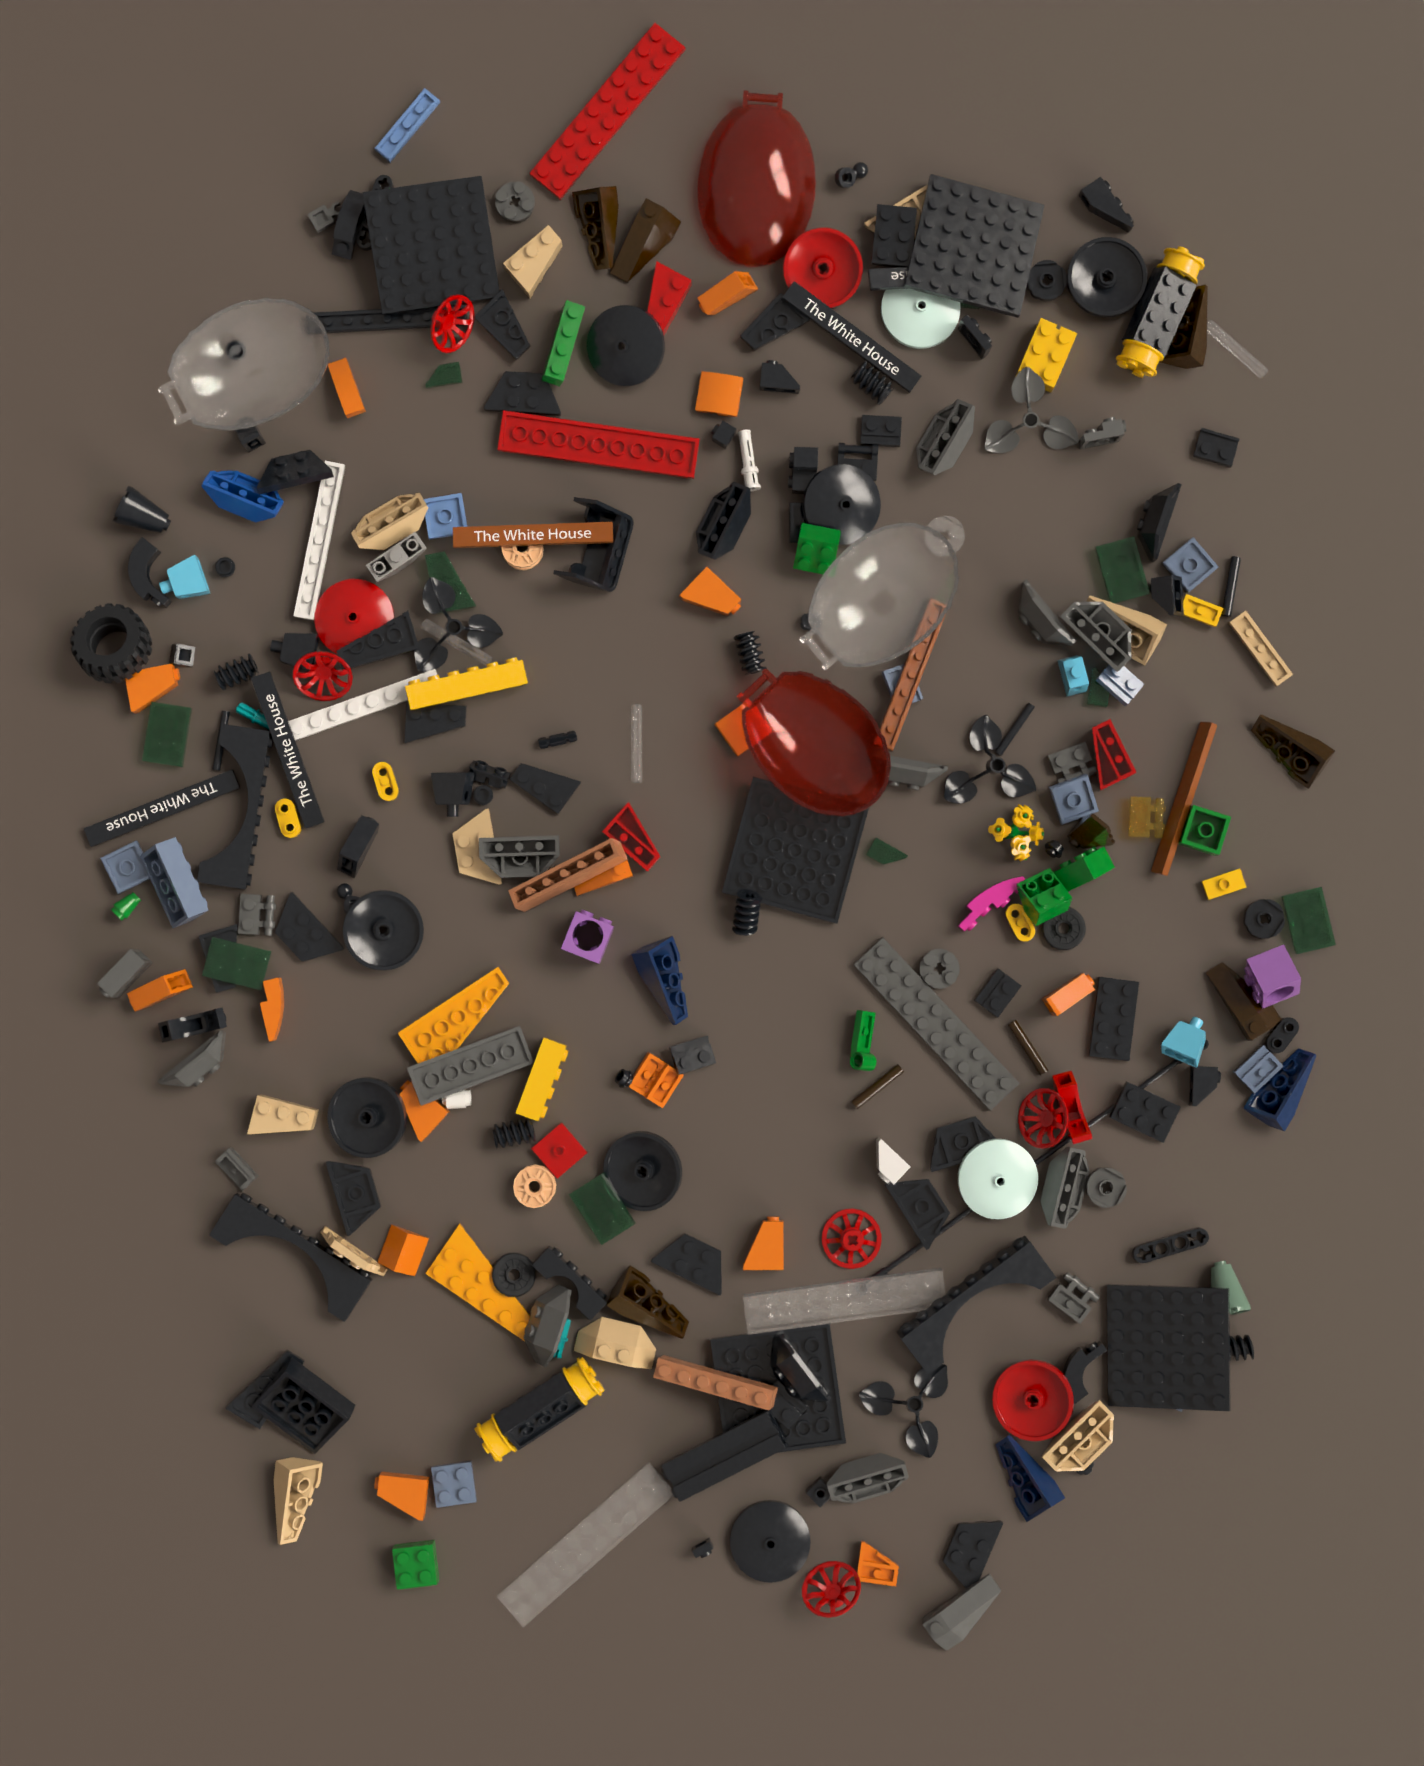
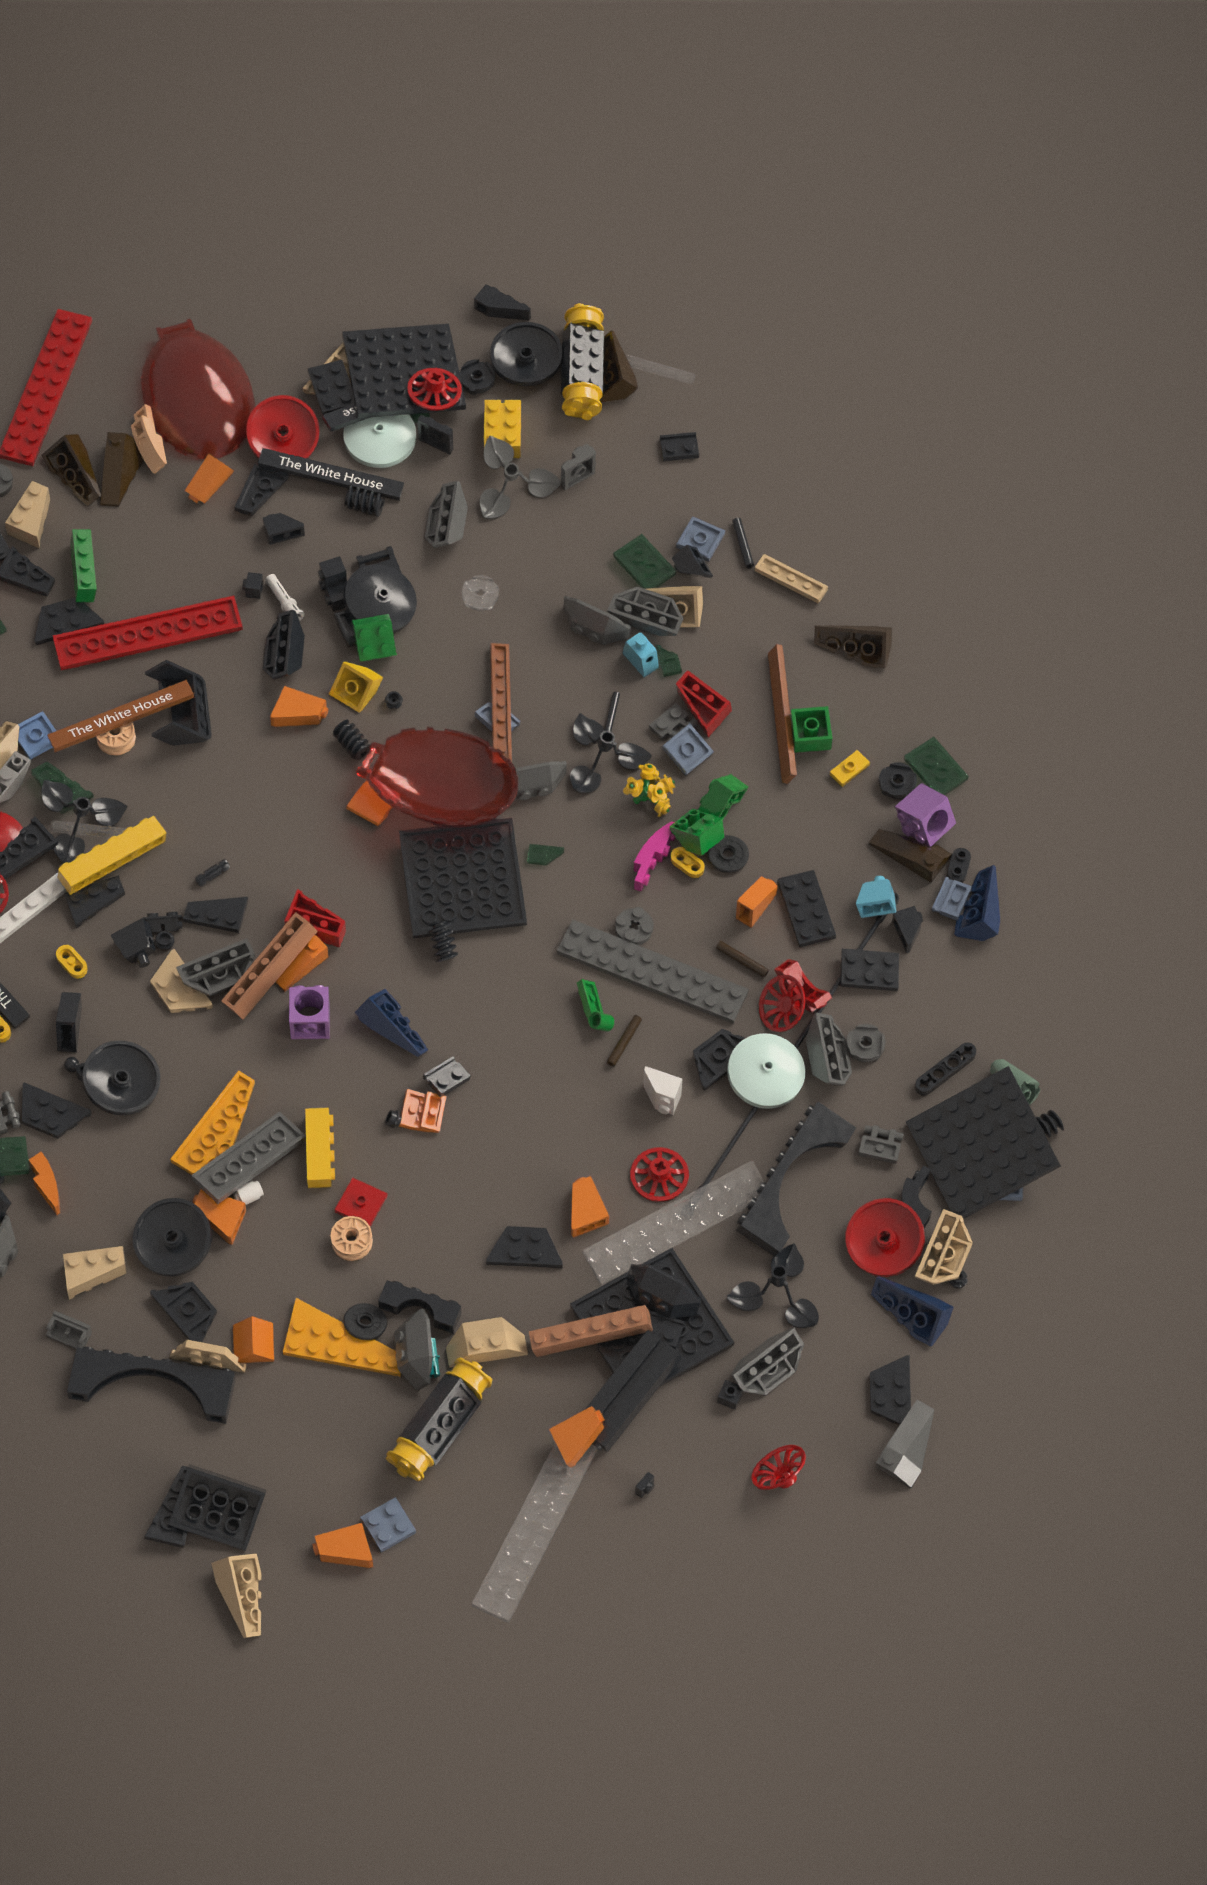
camera: 20 degrees left, 25 degrees down
green brick [392,1539,439,1590] -> none
black piece [493,1118,536,1149] -> none
clear green plate [569,1173,635,1245] -> none
black dish [587,305,665,386] -> none
black dish [603,1131,682,1211] -> none
dark brown wedge [606,1265,689,1339] -> none
clear axle [631,704,642,783] -> none
red wedge [647,261,692,335] -> none
orange slope [695,371,744,417] -> none
black dish [730,1500,811,1583] -> none
clear windscreen [800,523,959,670] -> none
black plate [835,162,868,188] -> none
orange wing [857,1541,899,1587] -> none
black plate [860,415,902,447] -> none
black wing [885,1179,950,1250] -> none
black plate [974,968,1022,1018] -> none
black plate [1045,840,1064,858] -> none
dark brown wedge [1067,813,1115,849] -> none
plate [1096,664,1144,706] -> none
clear yellow plate [1128,797,1166,838] -> none
black wedge [1136,483,1182,562] -> none
yellow plate [1183,594,1223,627] -> none
none -> light nougat slope [131,404,167,474]
none -> yellow slope [329,662,383,713]
none -> red wheel [407,368,462,411]
none -> orange slope [549,1406,605,1468]

